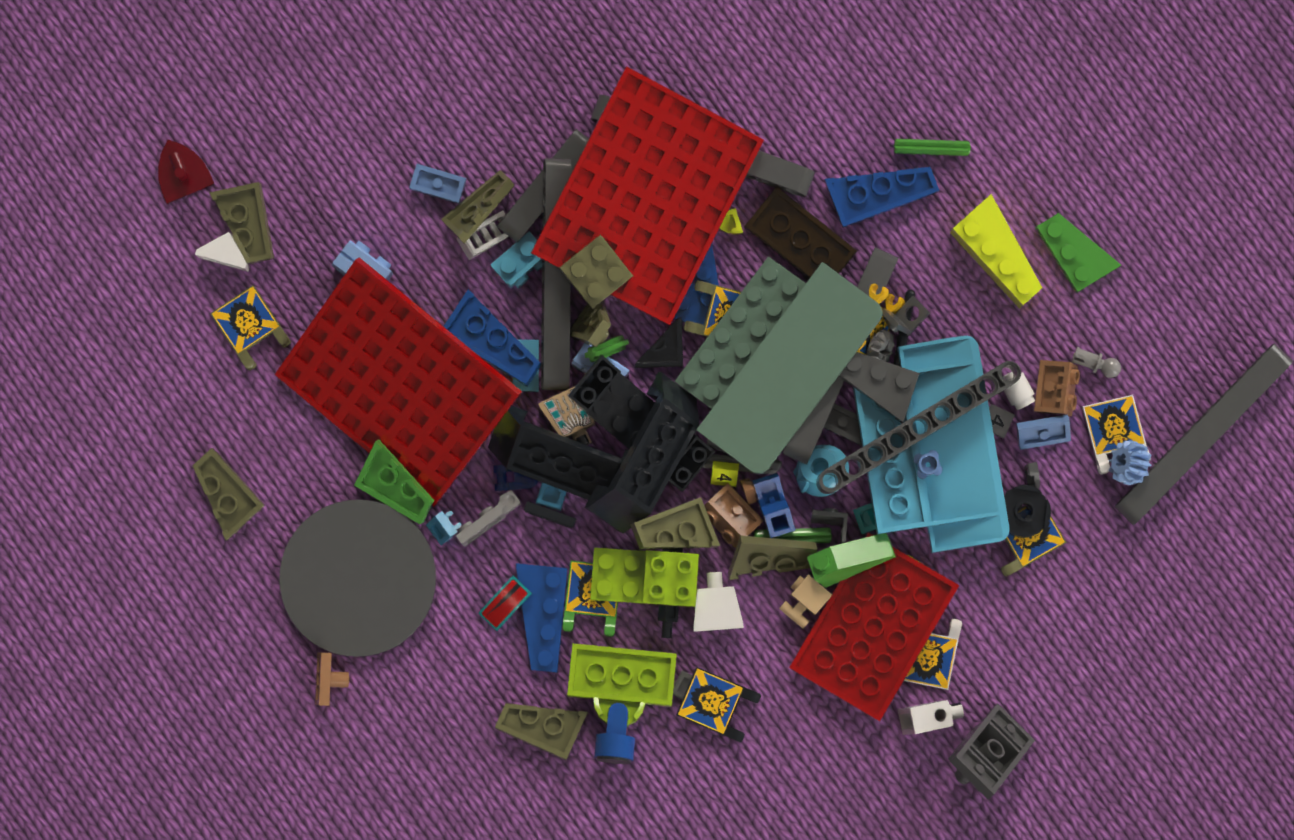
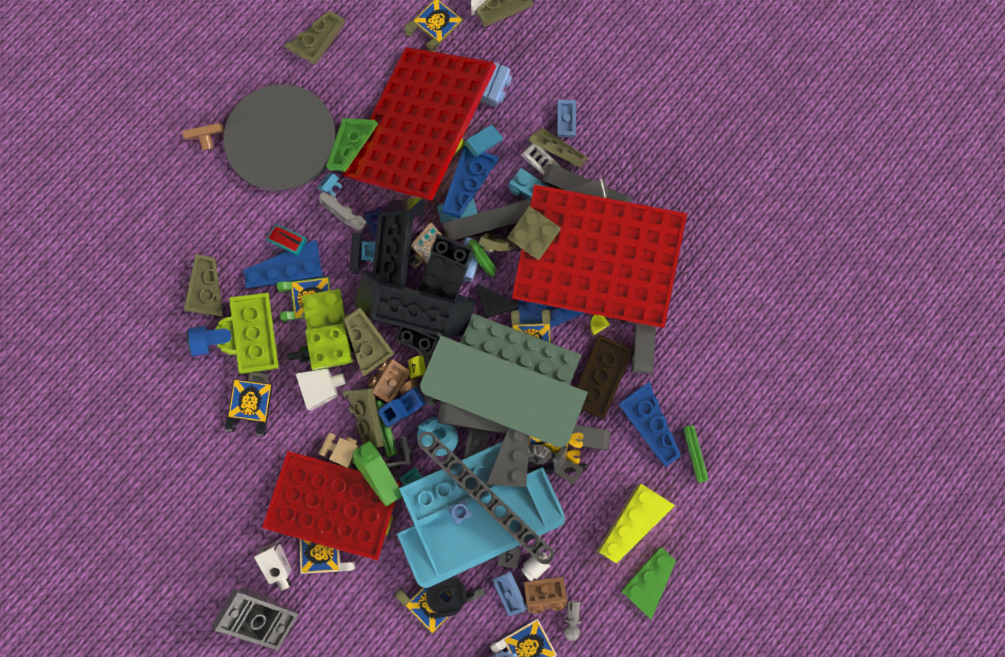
camera: 70 degrees right, 5 degrees down
none -> dark azure tile [464,125,504,157]

